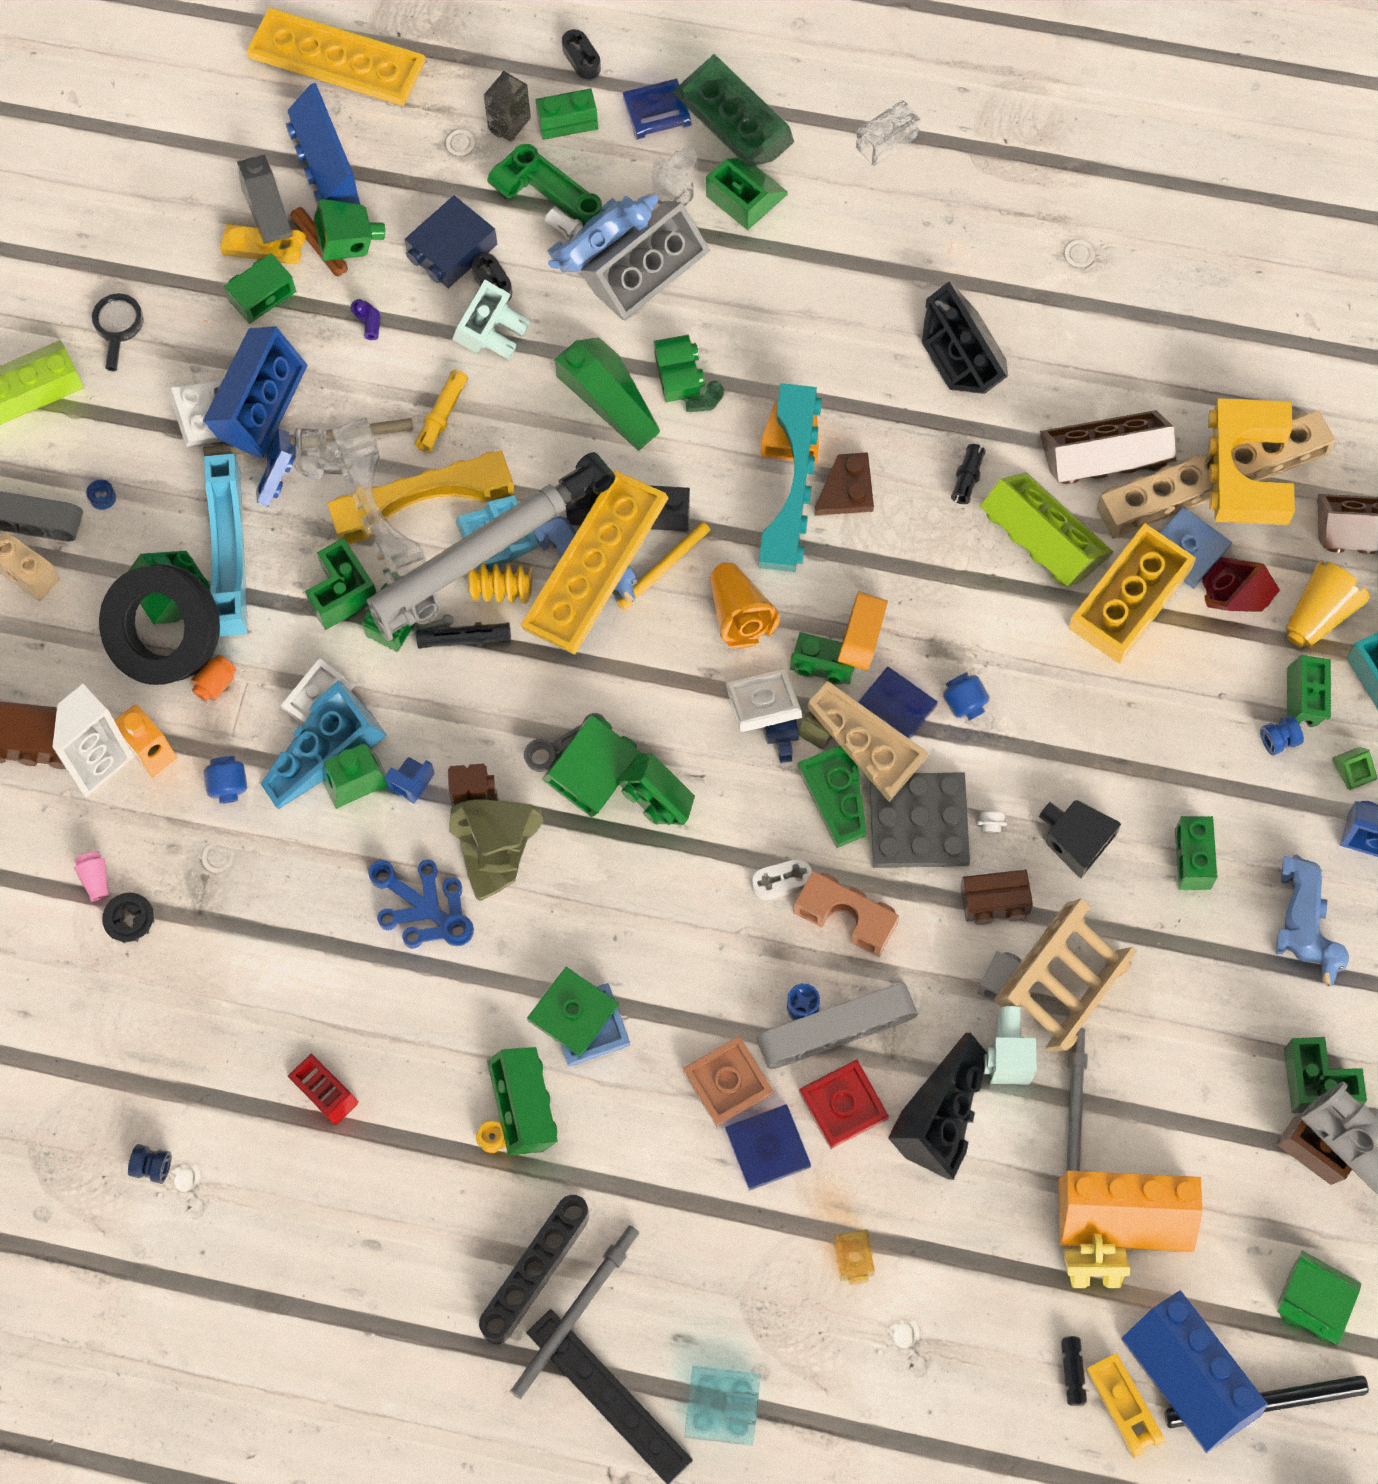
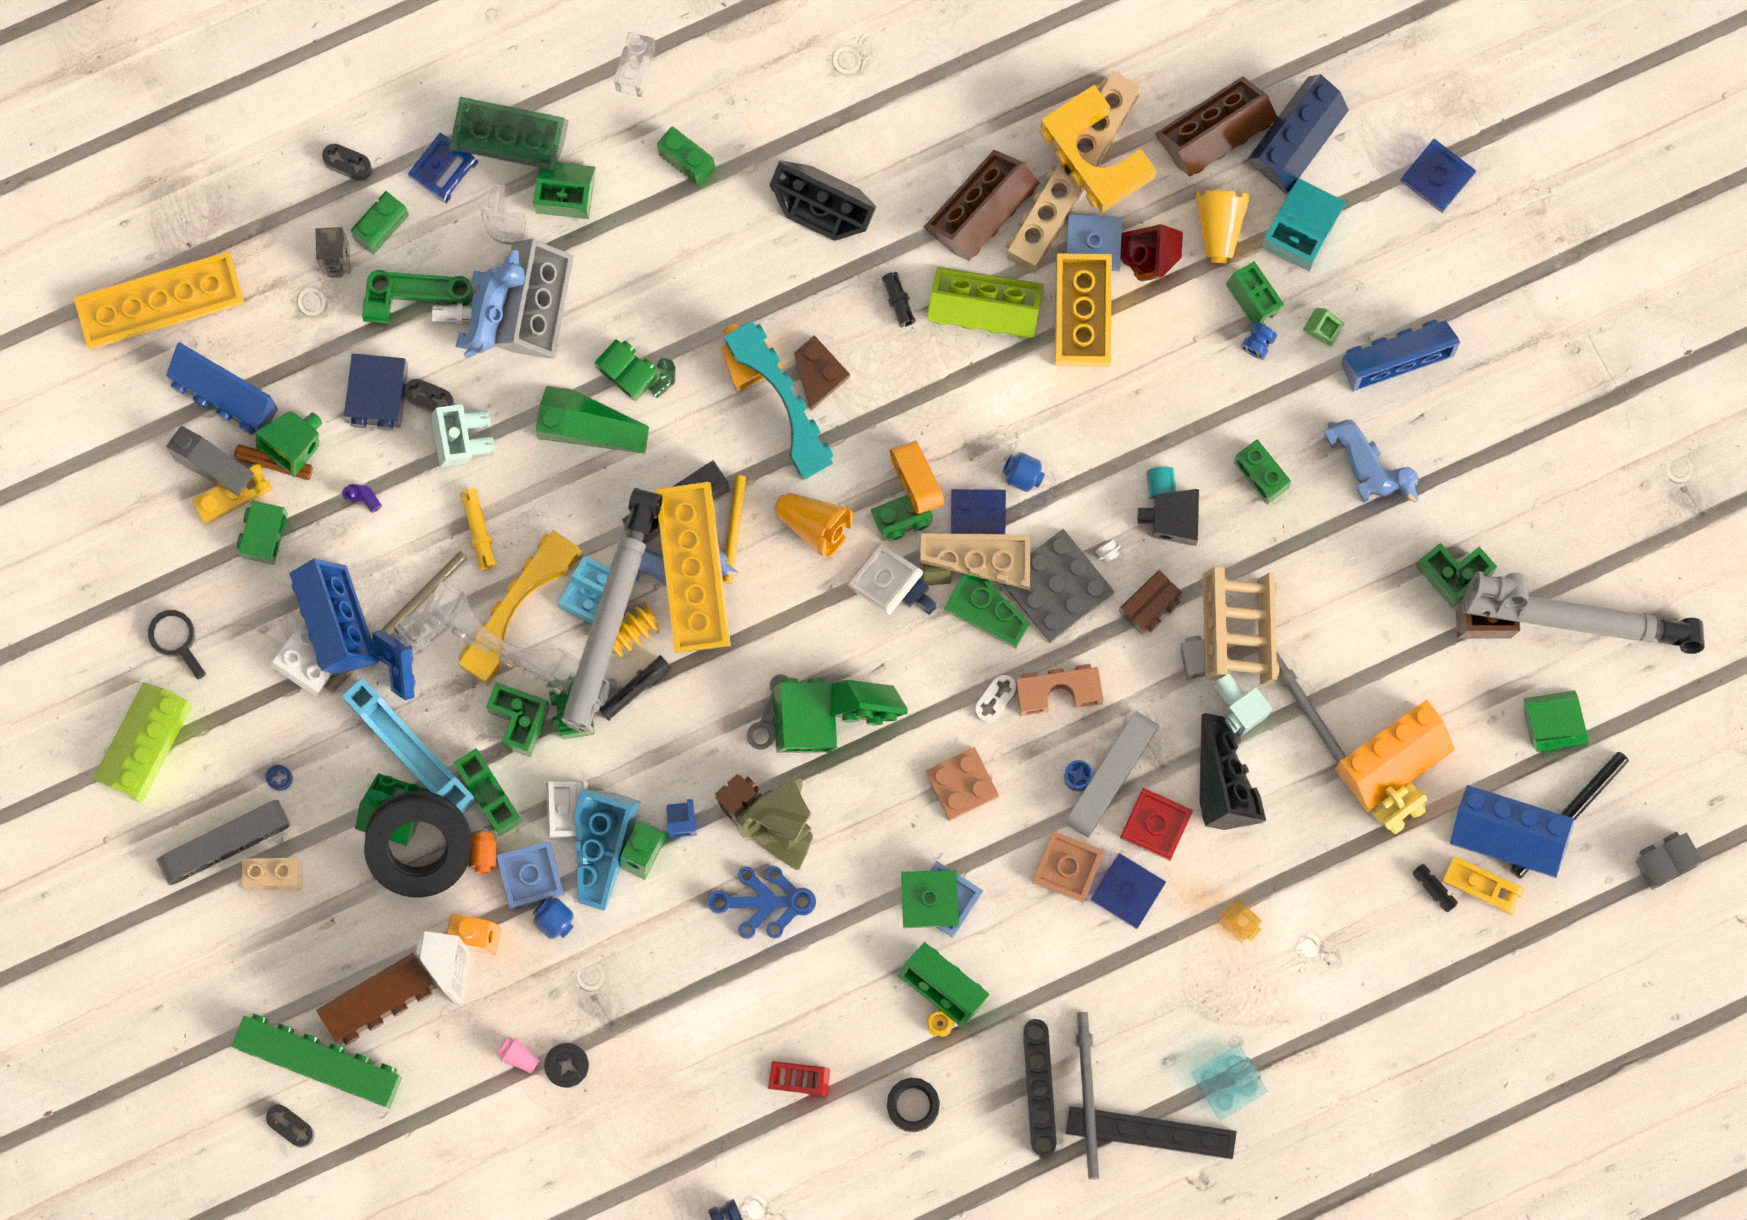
camera: 35 degrees left, 10 degrees up
none -> green arch [453,748,523,837]
none -> medium blue plate [496,840,564,910]
none -> green brick [657,126,715,185]
none -> black tyre [887,1077,940,1132]
none -> nougat plate [925,747,999,821]
none -> teal brick [1146,467,1176,499]

